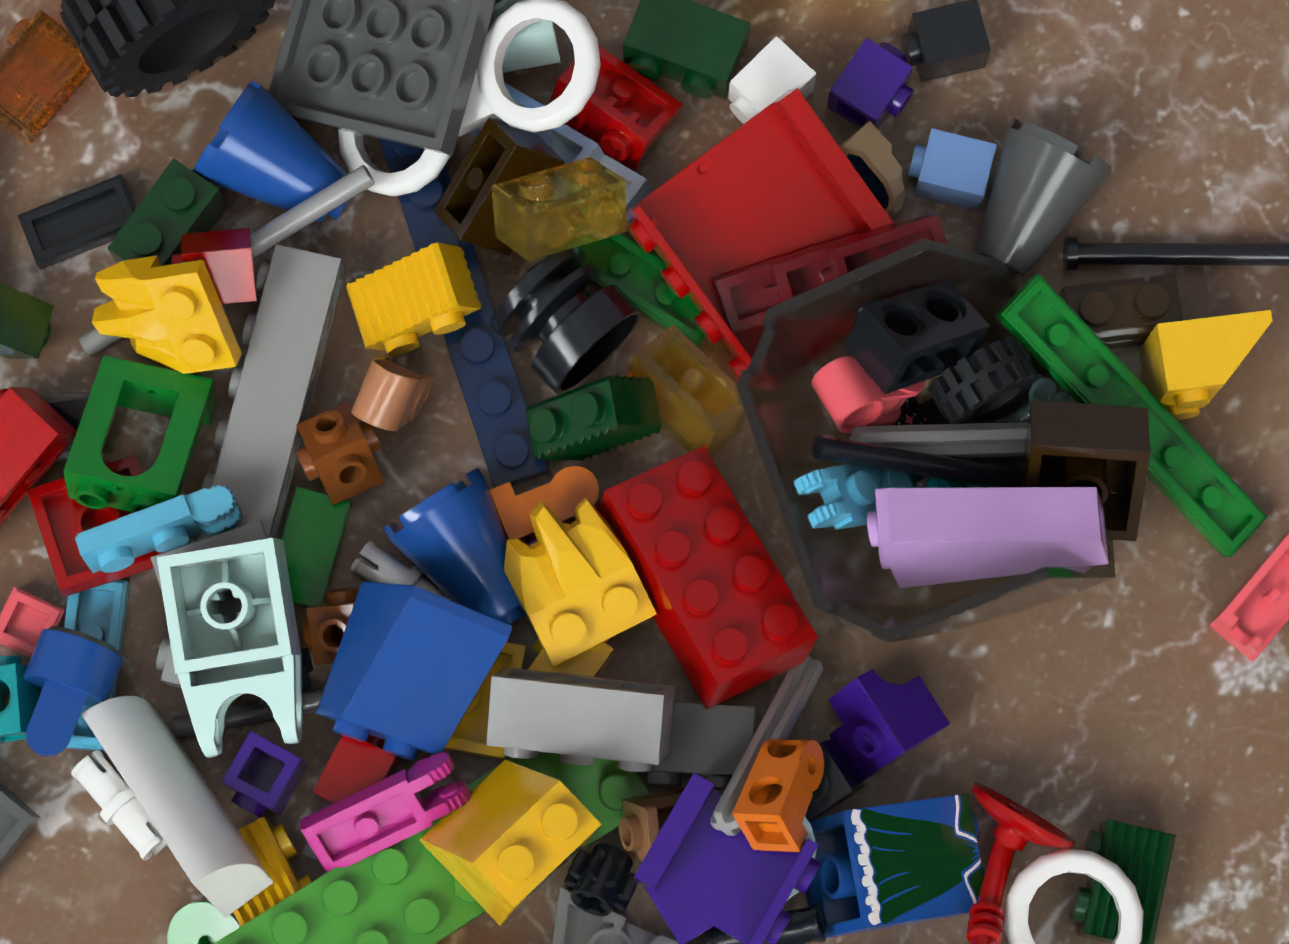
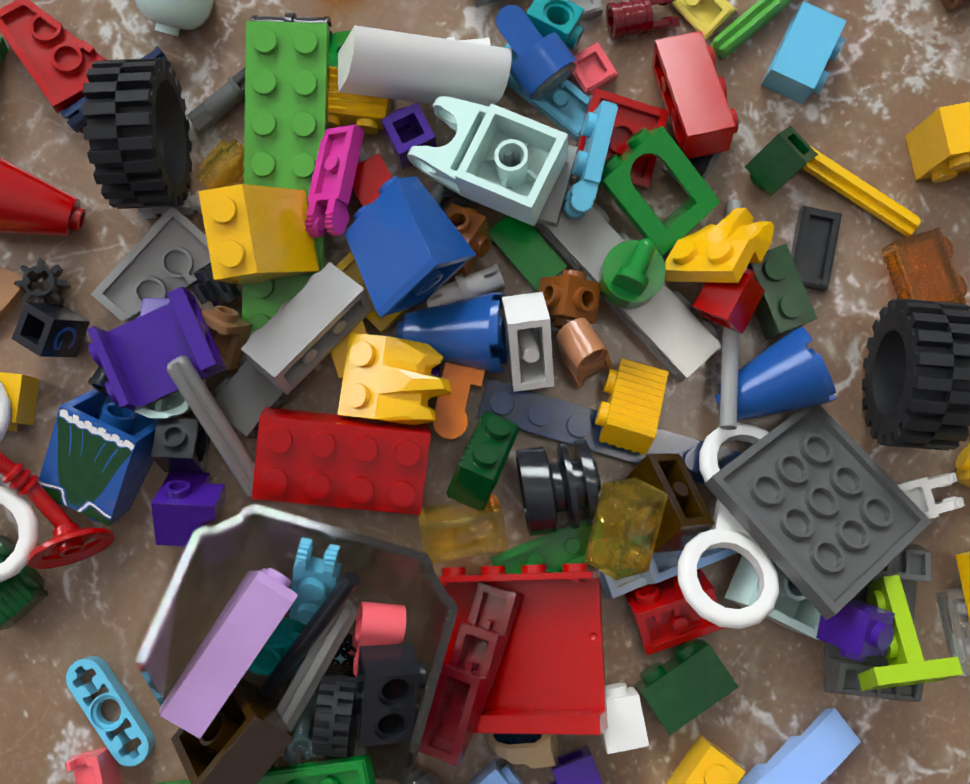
camera: 125 degrees right, 5 degrees up
orange leg [732,739,824,852] -> none
none -> medium azure beam [66,656,155,767]
none -> white brick [502,292,554,392]
none -> green piece [599,238,666,309]

